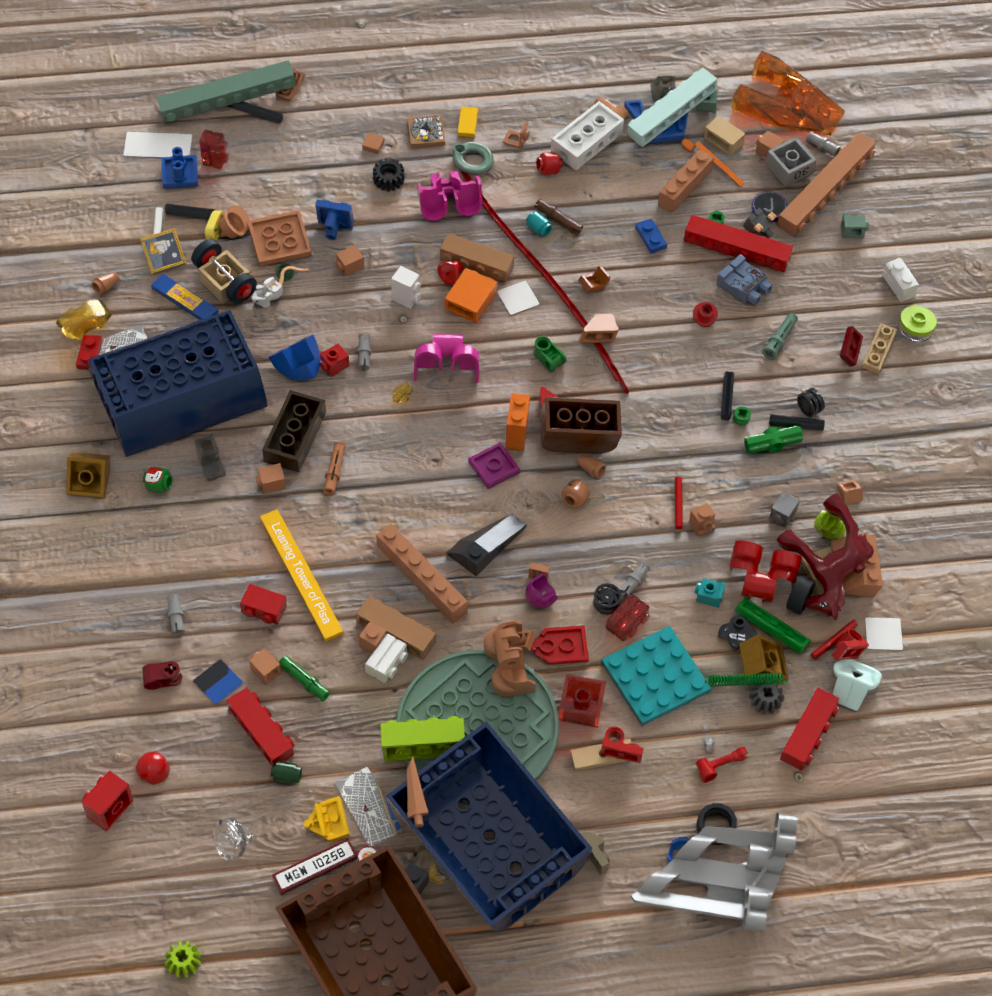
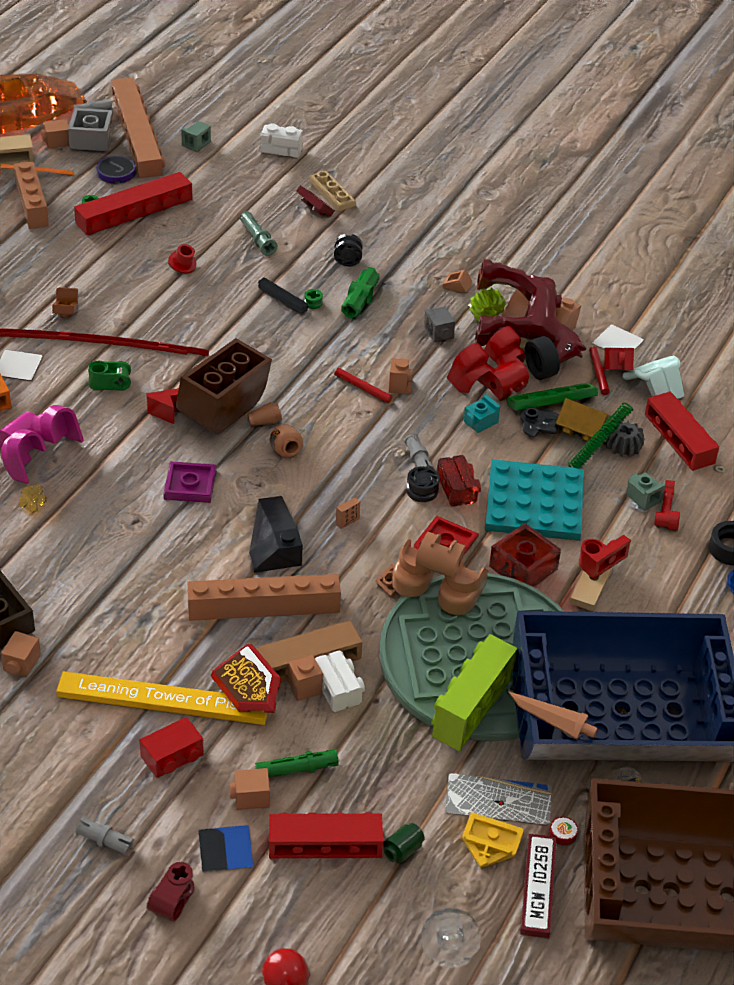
camera: 55 degrees left, 15 degrees down
nougat pin [323,441,346,495] -> none
orange brick [505,393,530,451] -> none
magenta hair [525,573,558,609] -> none
slope [579,314,619,343] -> none
blue plate [635,218,667,254] -> none
sand blue hips [717,254,772,305] -> none
dark grey piece [743,208,776,238] -> none
black axle [769,414,825,431] -> none
lime piece [898,306,937,342] -> none
none -> tile [210,644,281,713]
none -> sand green brick [626,472,665,511]

